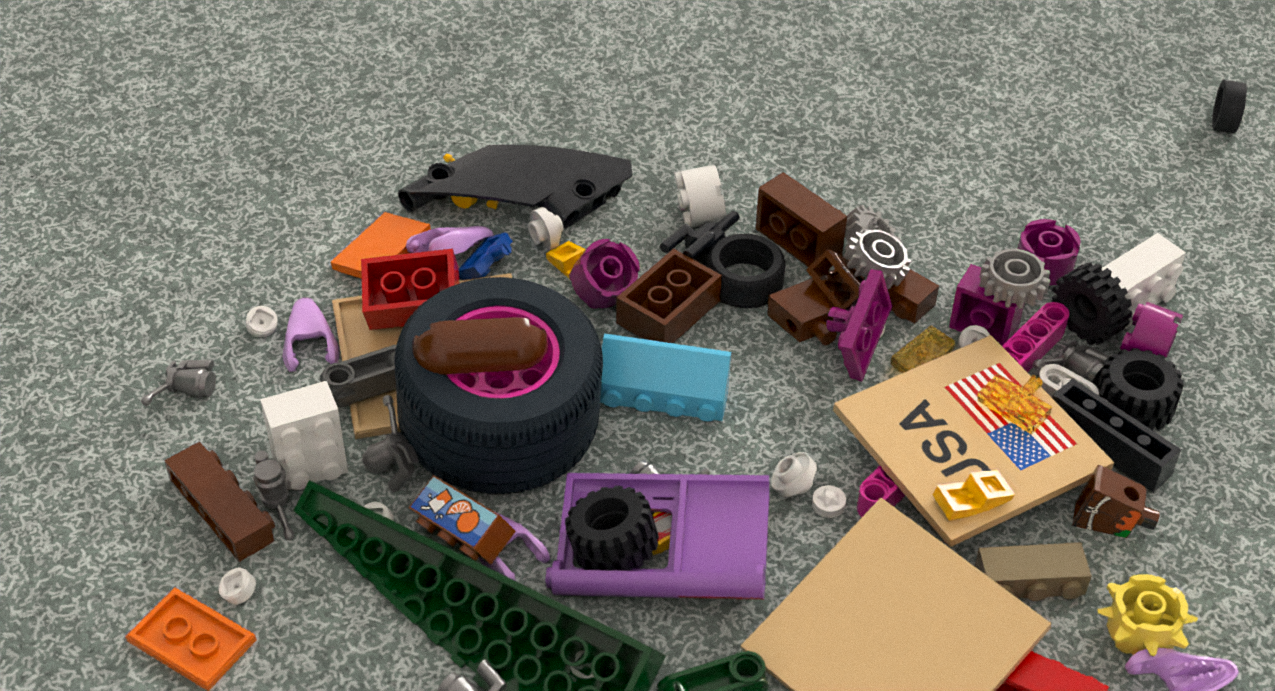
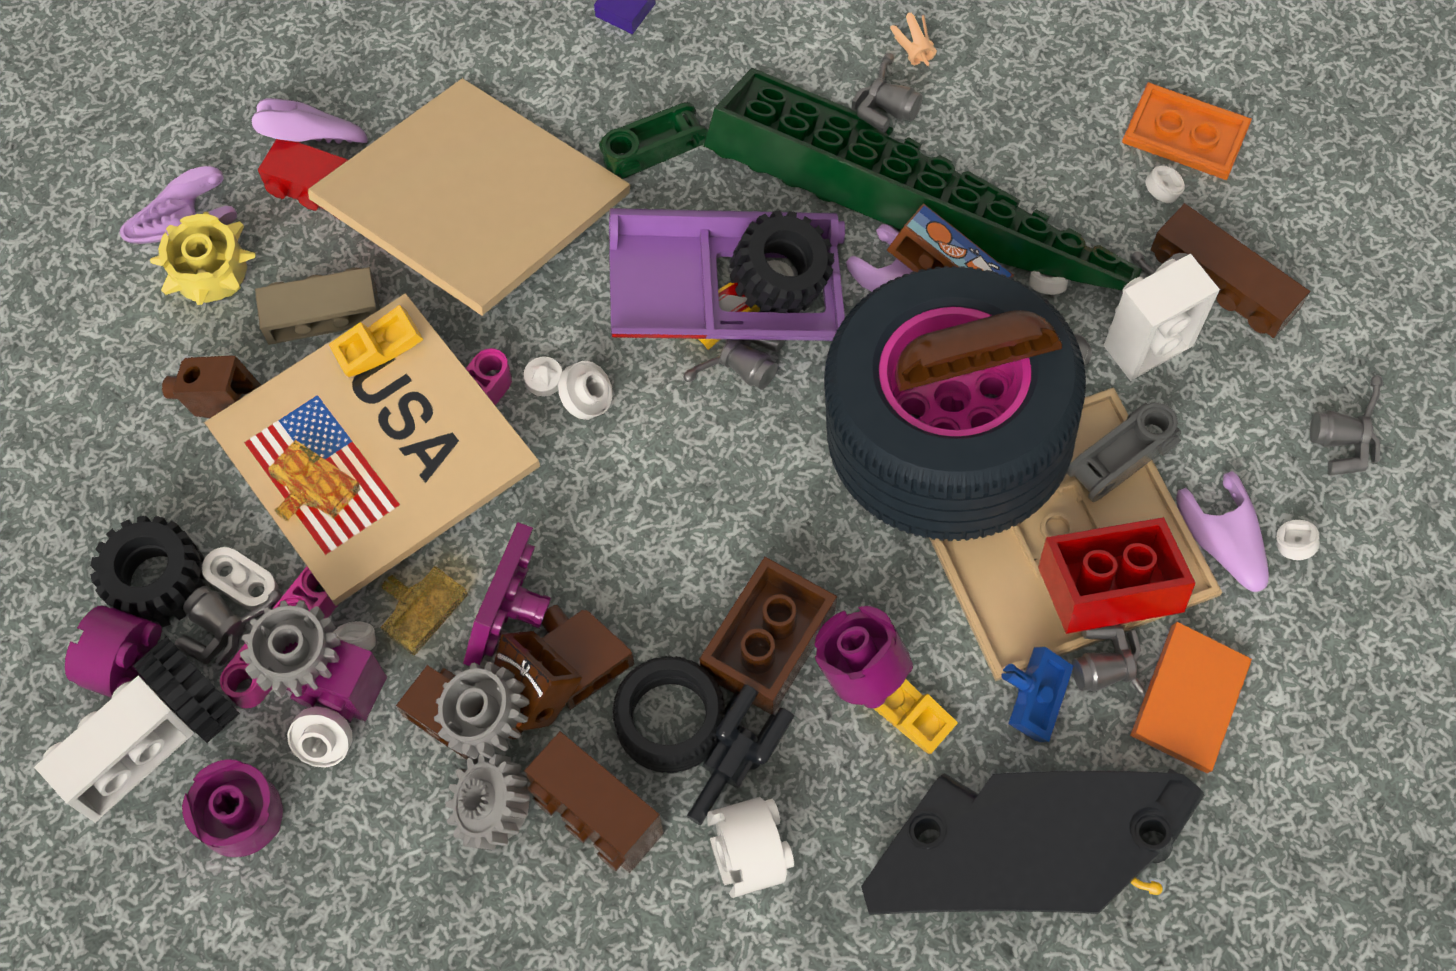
camera: 175 degrees right, 20 degrees up
lavender animal [406,226,493,254] -> none
white plate [528,207,564,251] -> none
medium azure slope [600,334,731,421] -> none
black brick [1052,378,1181,493] -> none

